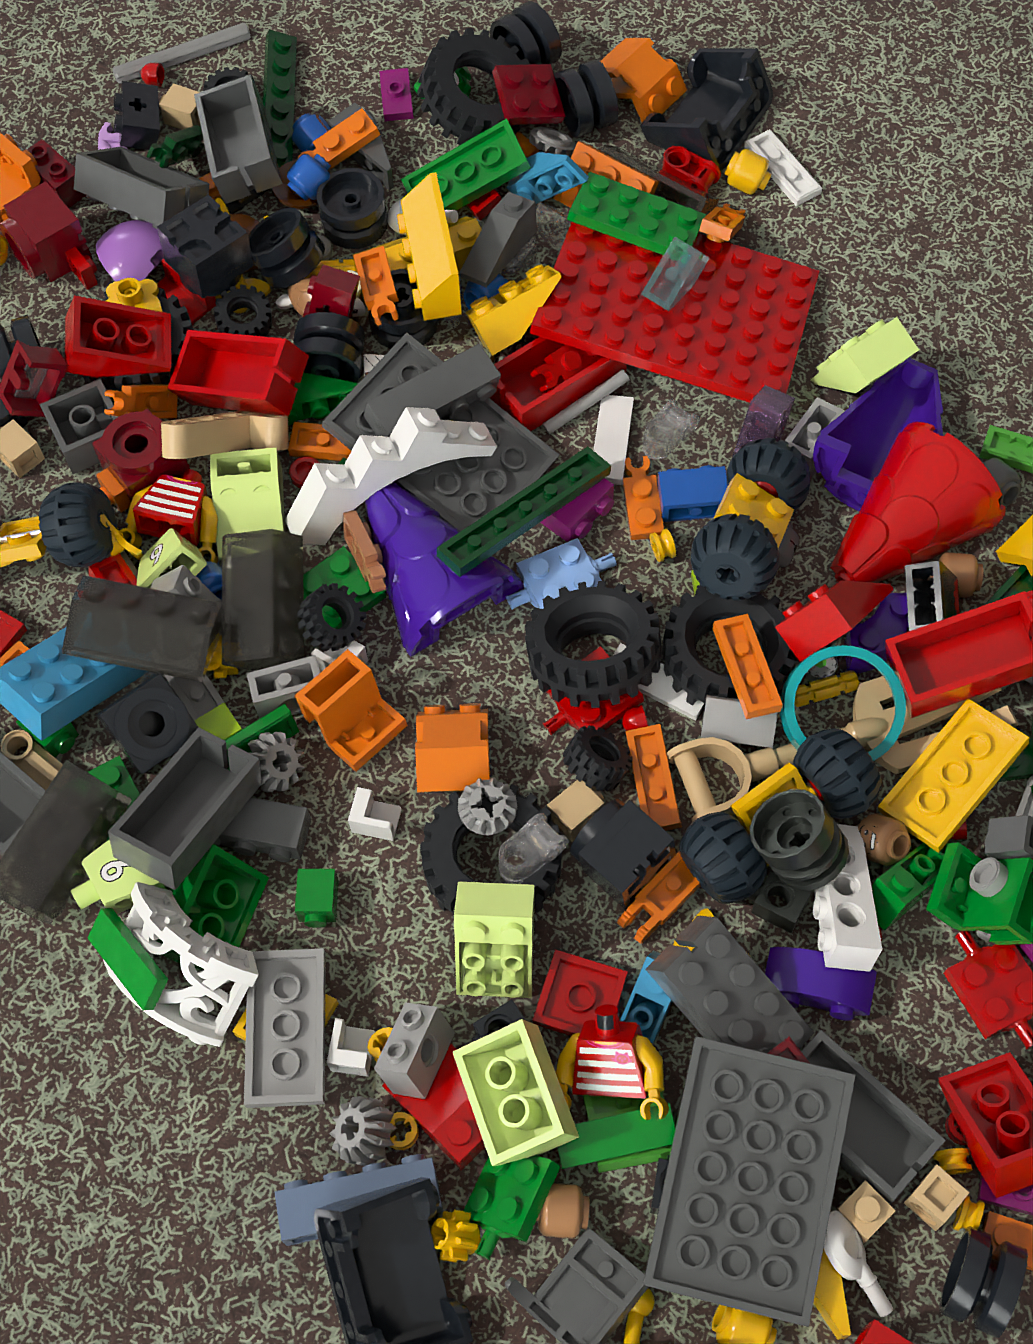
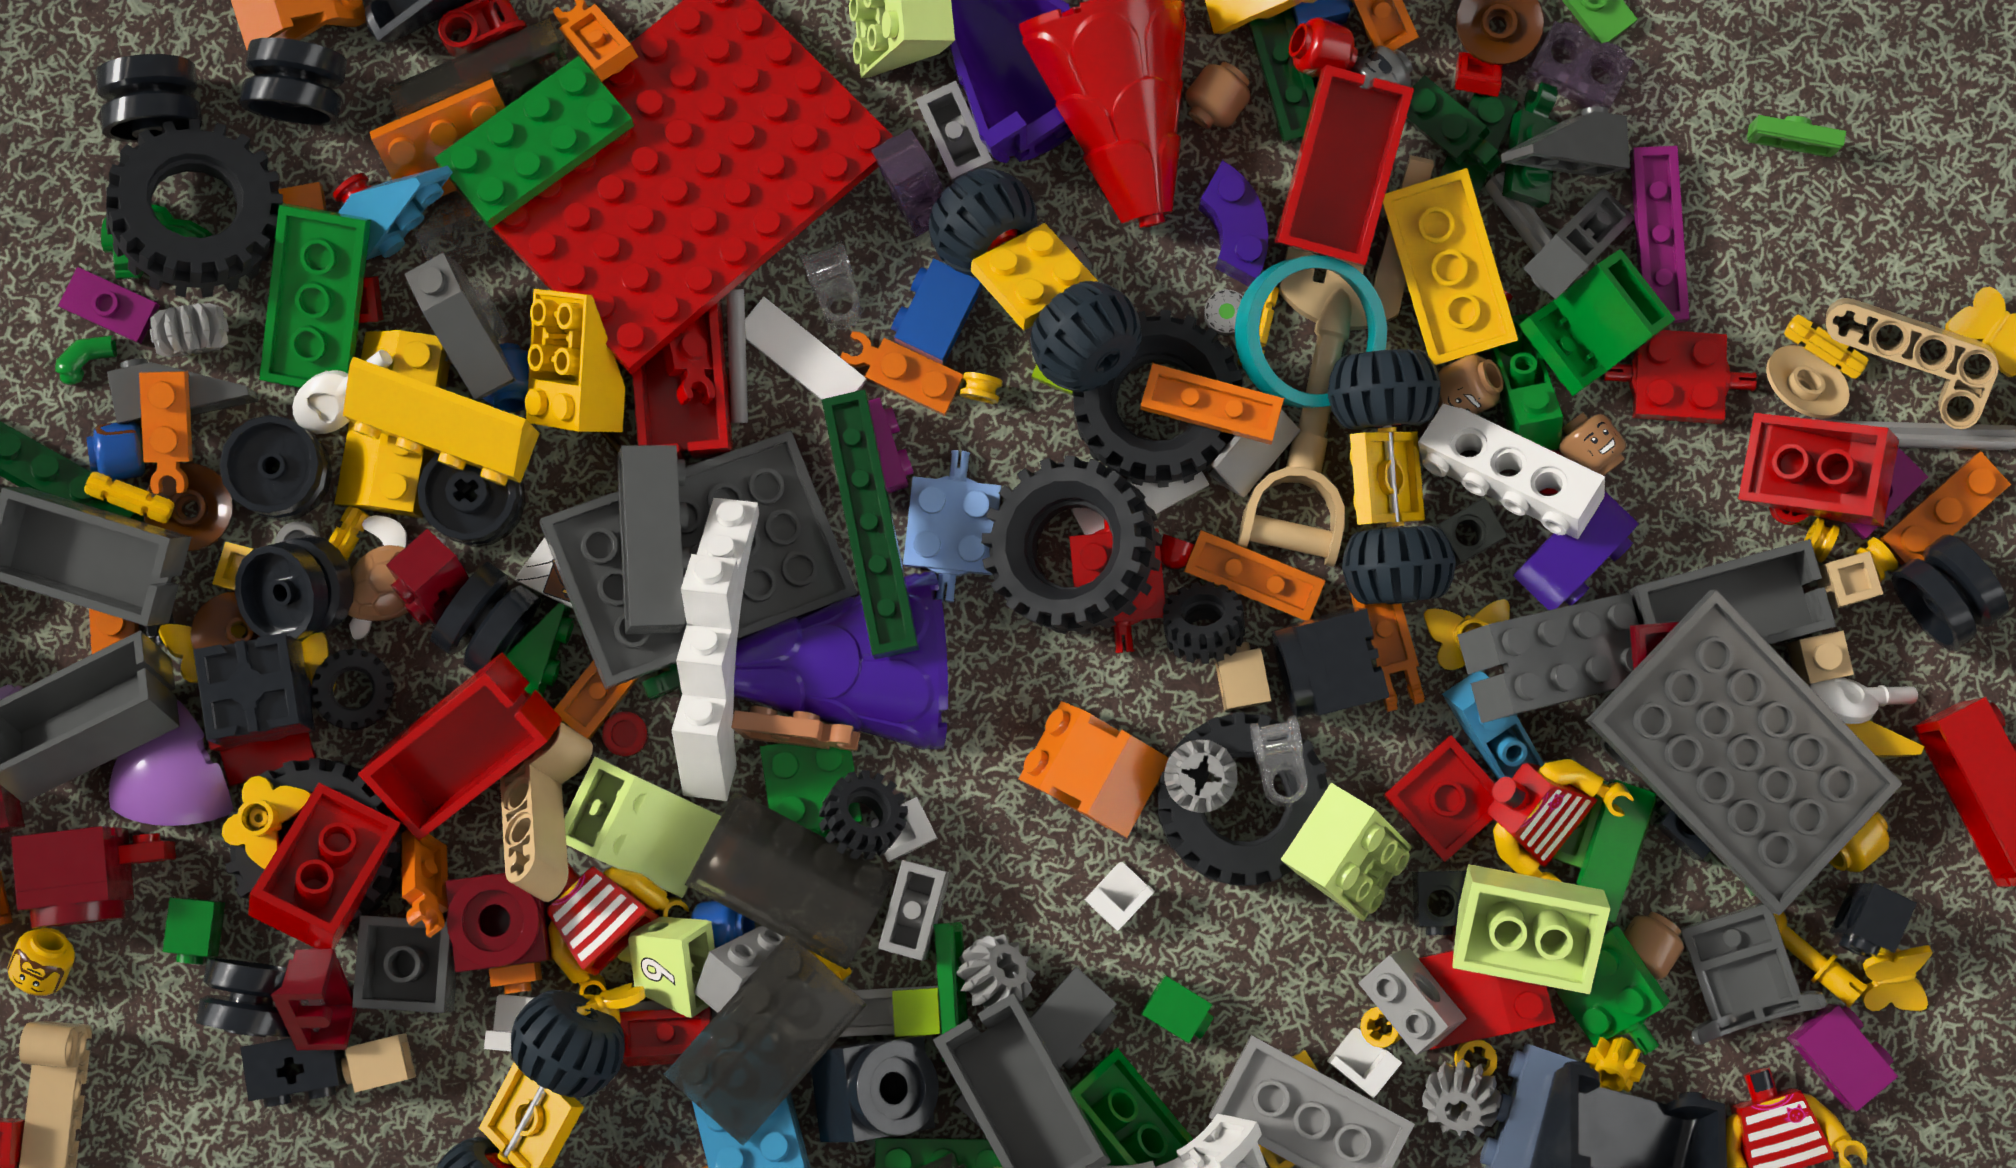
camera: 60 degrees left, 20 degrees up
dark green plate [147,125,204,168] -> none
blue head [287,154,331,201] -> none
orange piece [294,649,408,772] -> none
orange plate [353,245,399,326] -> none
dark red plate [492,64,565,125] -> none
light grey gear [529,127,576,156] -> none
clear light blue slope [641,237,709,311] -> none
pearl dark grey wheel [750,789,849,891] -> none
red slope [775,580,894,662] -> none
black torso [905,561,960,631] -> none
light grey tile [969,857,1008,897] -> none
none -> green arm [55,335,117,385]
none -> yellow axle [84,472,174,523]
none -> light grey gear [150,303,229,357]
none -> green brick [162,897,225,965]
none -> medium nougat head [1559,412,1626,476]

